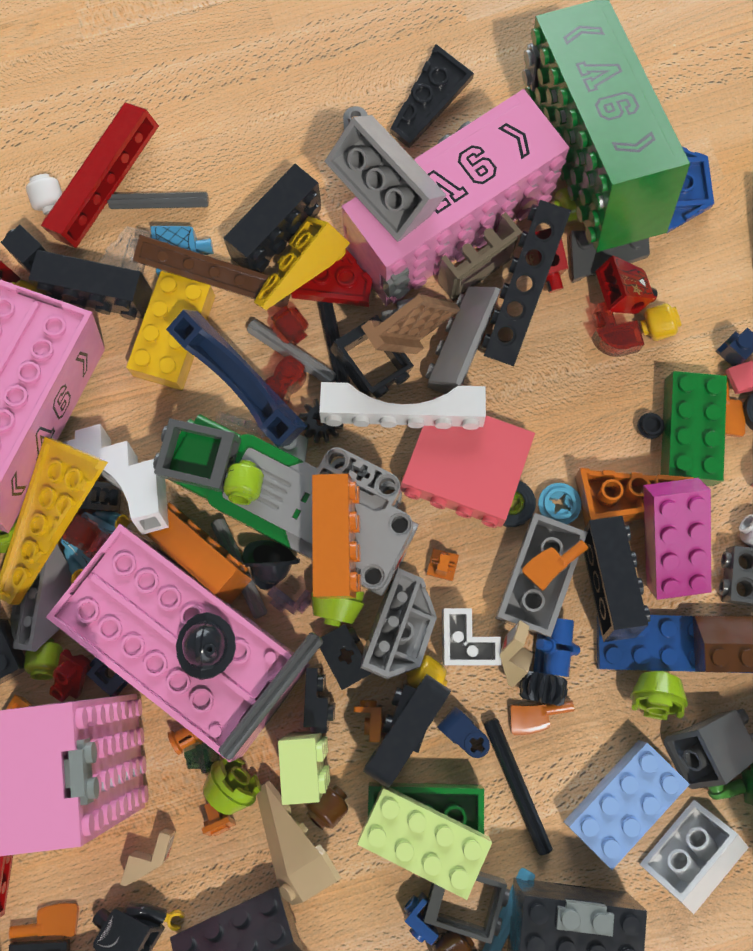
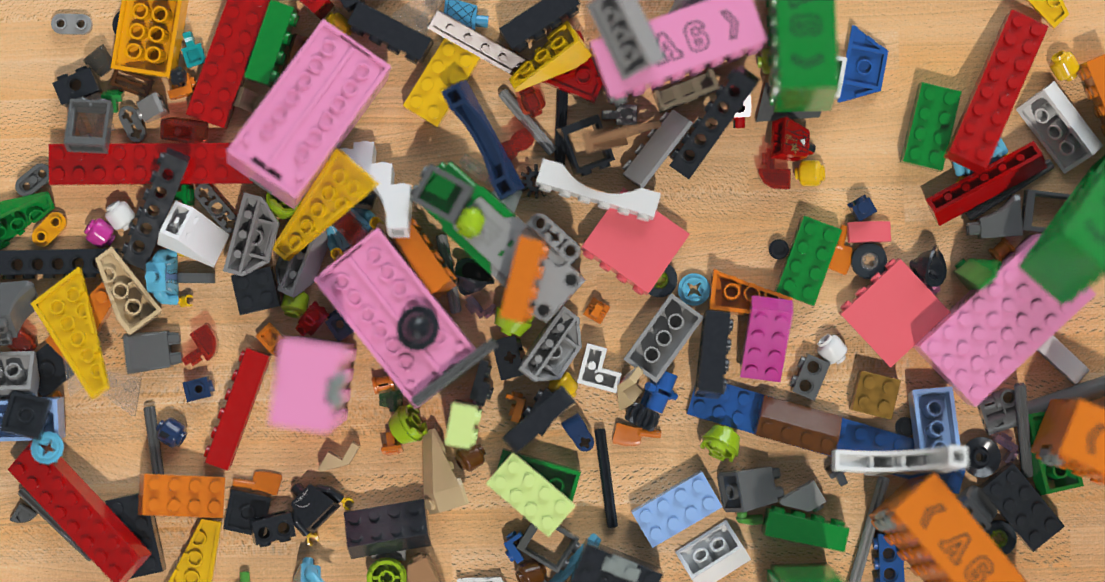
camera: 15 degrees right, 10 degrees up
orange piece [522,540,588,591] -> none

